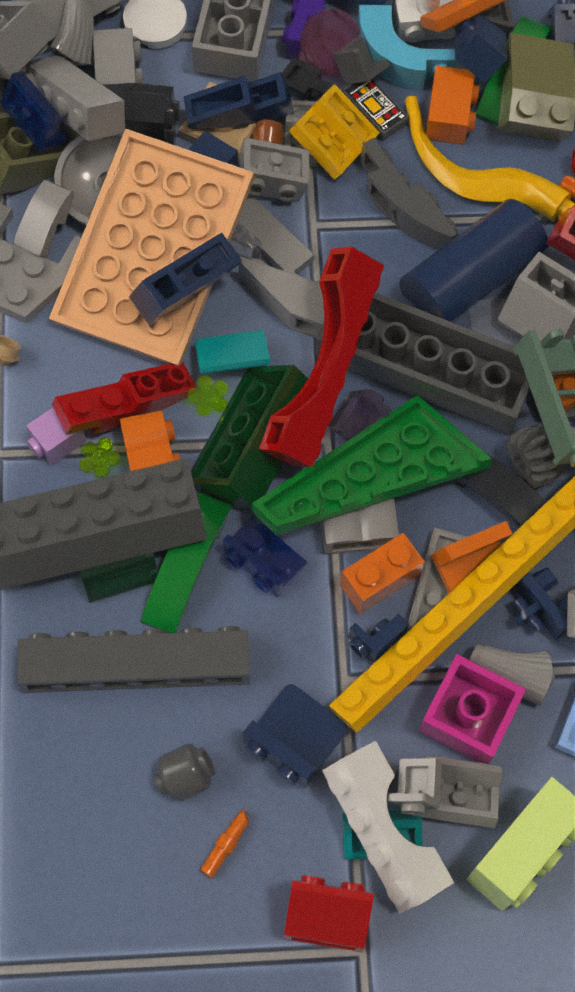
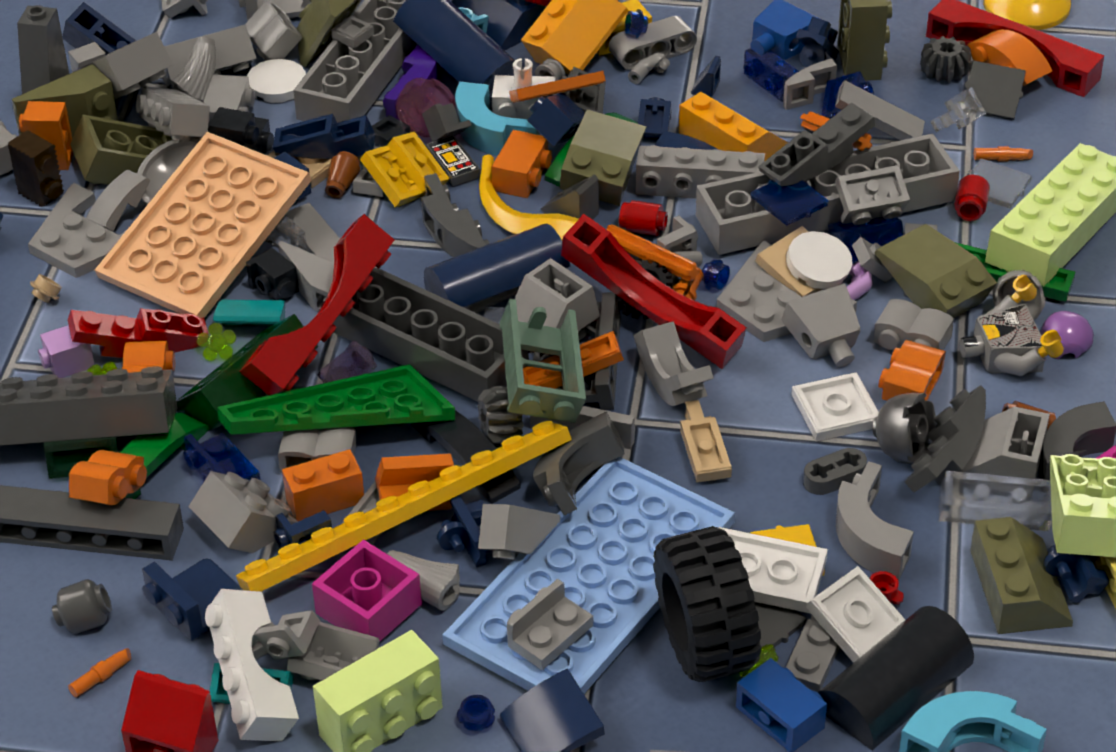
camera: 15 degrees right, 25 degrees down
clear blue bracket [0,71,66,151] -> none
dark blue slope [129,233,242,326] -> none
light grey bracket [240,137,309,202] -> none
none -> orange brick [69,450,147,505]
none -> light grey slope [188,471,298,553]
none -> black brick [246,248,299,301]
none -> dark grey slope [540,174,599,220]

